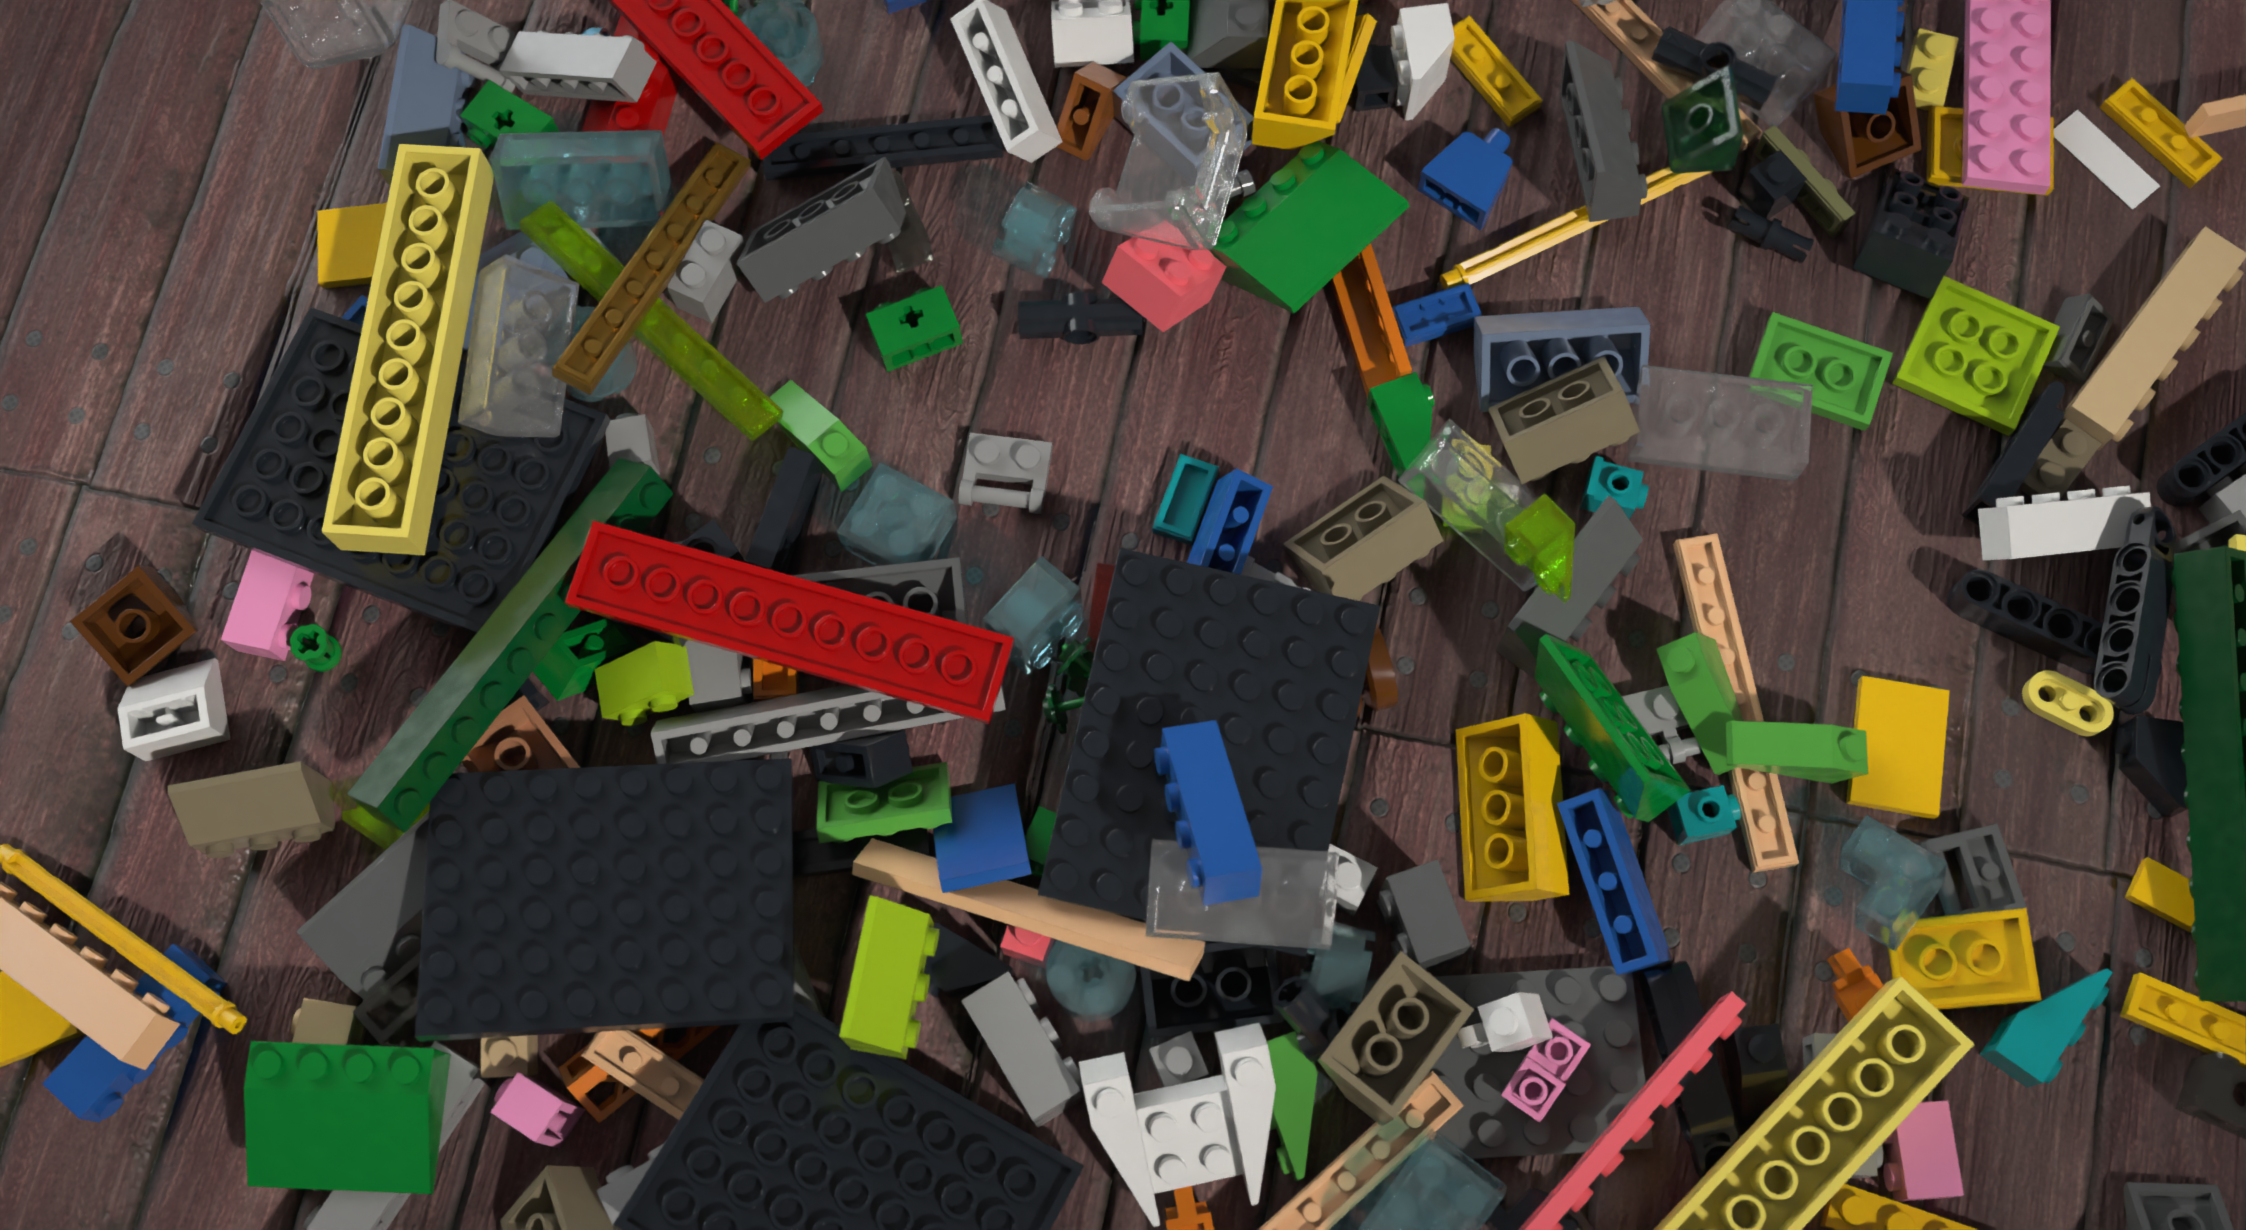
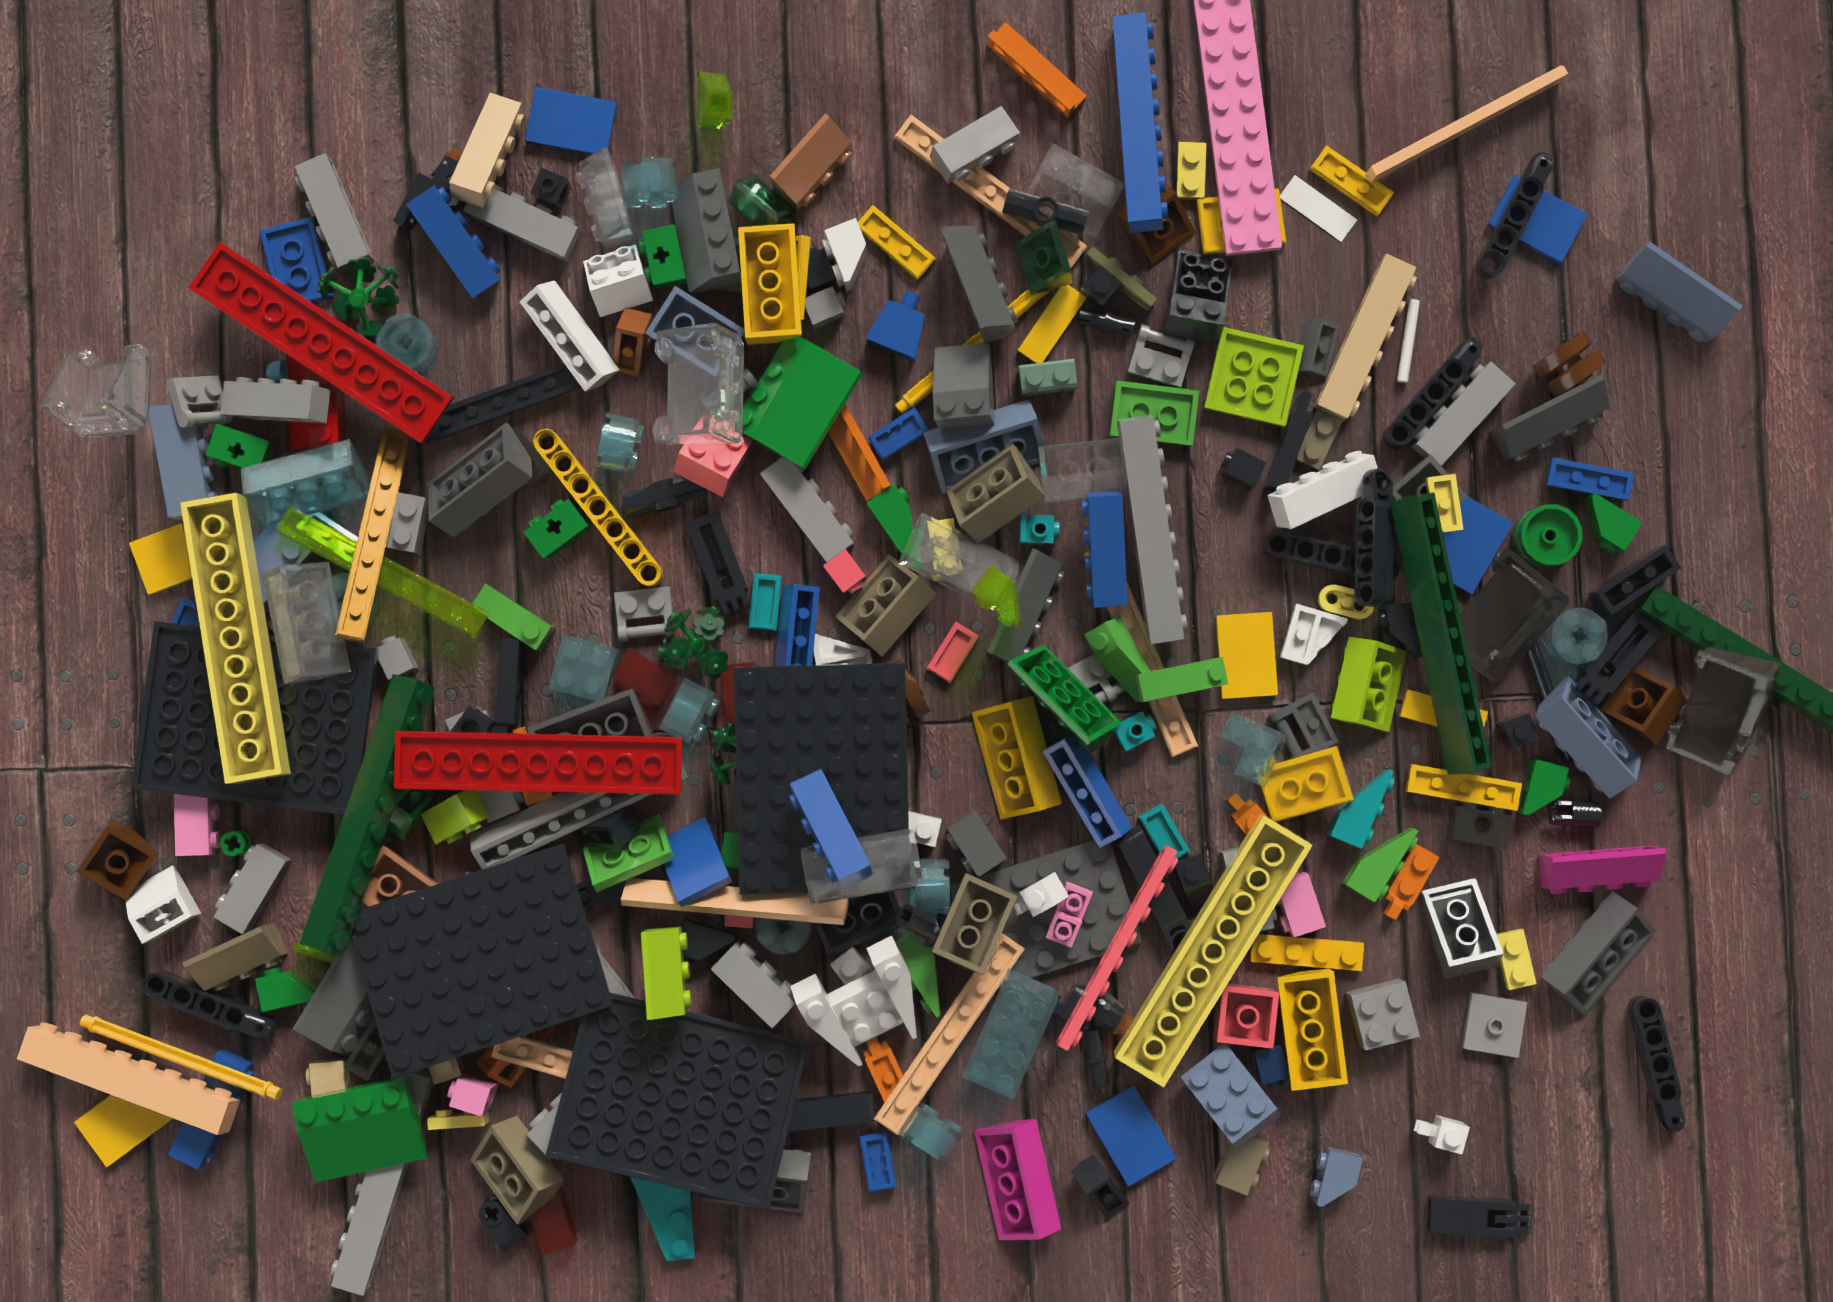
camera: 20 degrees left, 15 degrees up
none -> black piece [142,970,277,1037]
none -> light grey brick [214,843,292,934]
none -> green slope [255,967,317,1012]
none -> light yellow plate [427,1109,489,1130]
none -> yellow beam [533,429,663,587]
none -> clear red brick [611,648,679,708]
none -> dark green plant [656,606,729,680]
none -> black hinge [685,510,752,617]
none -> light grey brick [760,457,855,563]
none -> light grey brick [805,286,847,329]
none -> coral brick [823,549,866,595]
none -> coral tile [926,622,979,683]
none -> dark grey slope [933,342,995,429]
none -> yellow tile [1017,282,1087,364]
none -> sand green brick [1018,359,1078,397]
none -> blue brick [1081,490,1128,608]
none -> light grey brick [1116,415,1188,644]
none -> light grey plate [1127,325,1195,388]
none -> teal tile [1138,803,1190,858]
none -> black brick [1220,448,1267,490]
none -> white wing [1280,604,1348,665]
none -> lime slope [1331,637,1407,732]
none -> bright green slope [1342,828,1418,902]
none -> orange hinge [1383,844,1439,920]
none -> white bar [1397,299,1420,383]

